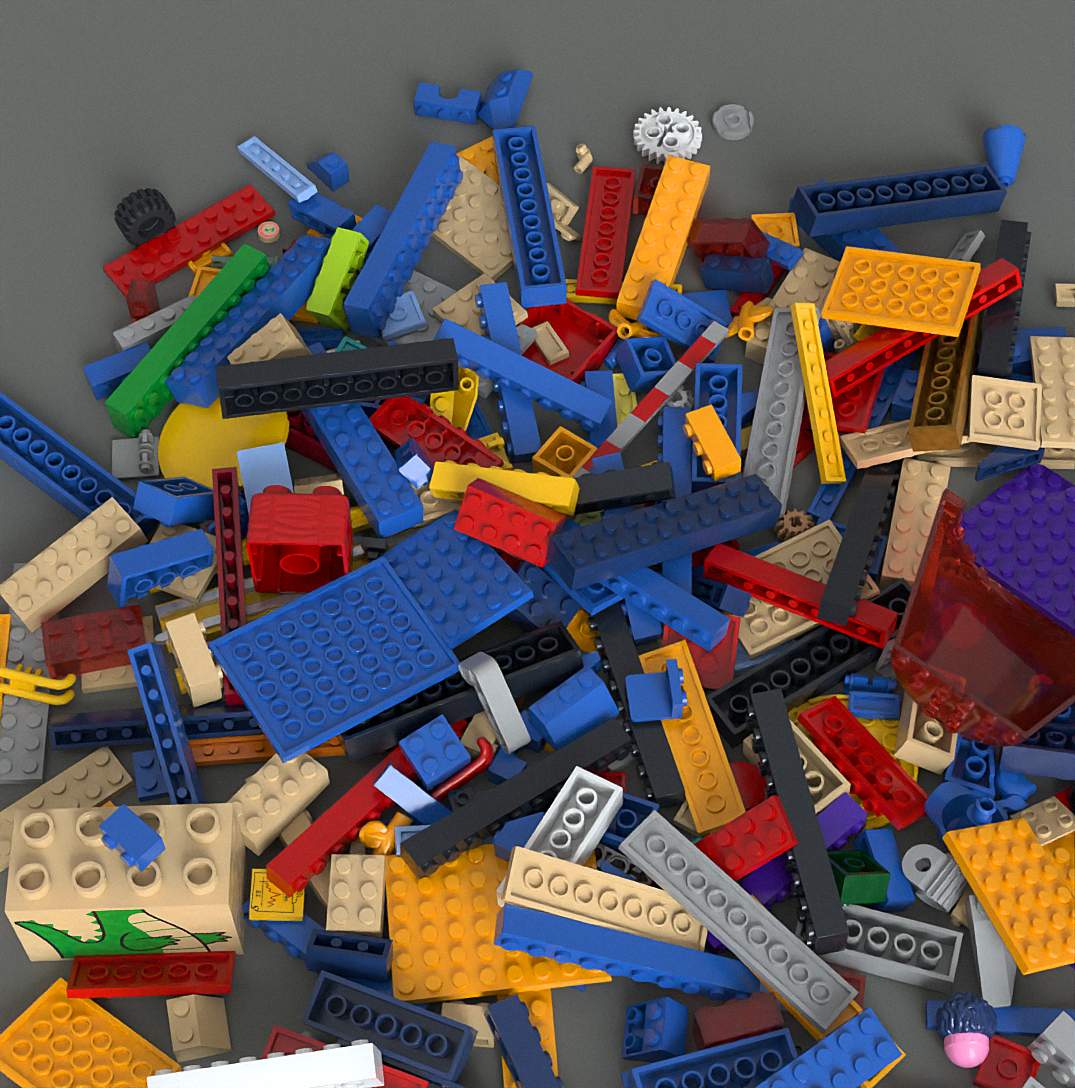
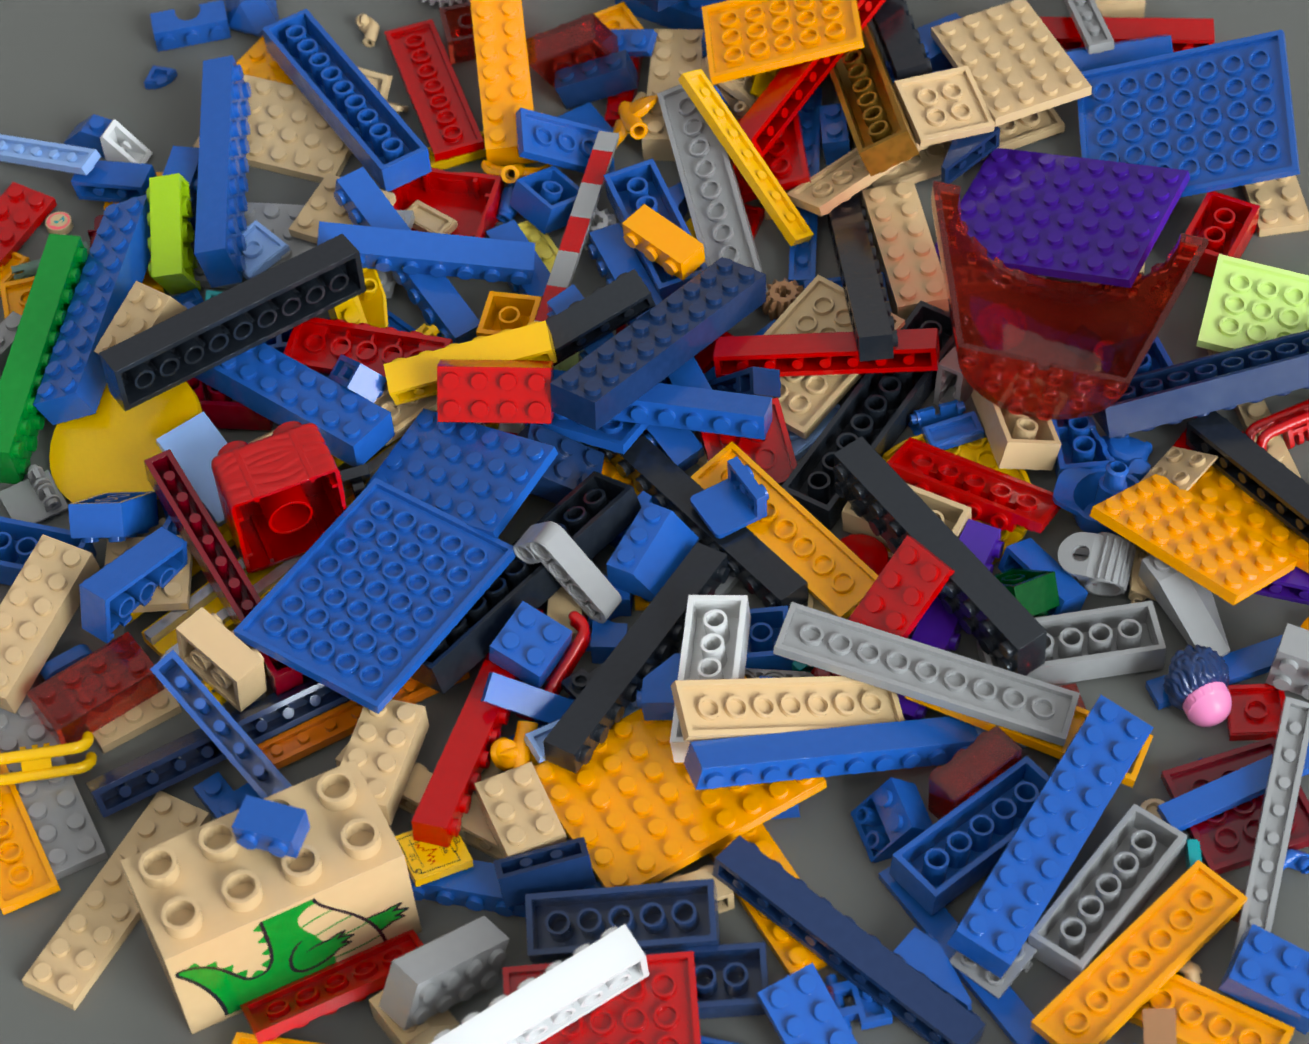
camera: 20 degrees left, 5 degrees down
none -> blue beam [40,644,96,687]
none -> white slope [100,119,153,164]
none -> blue tile [144,65,178,89]
none -> light grey brick [379,916,510,1030]

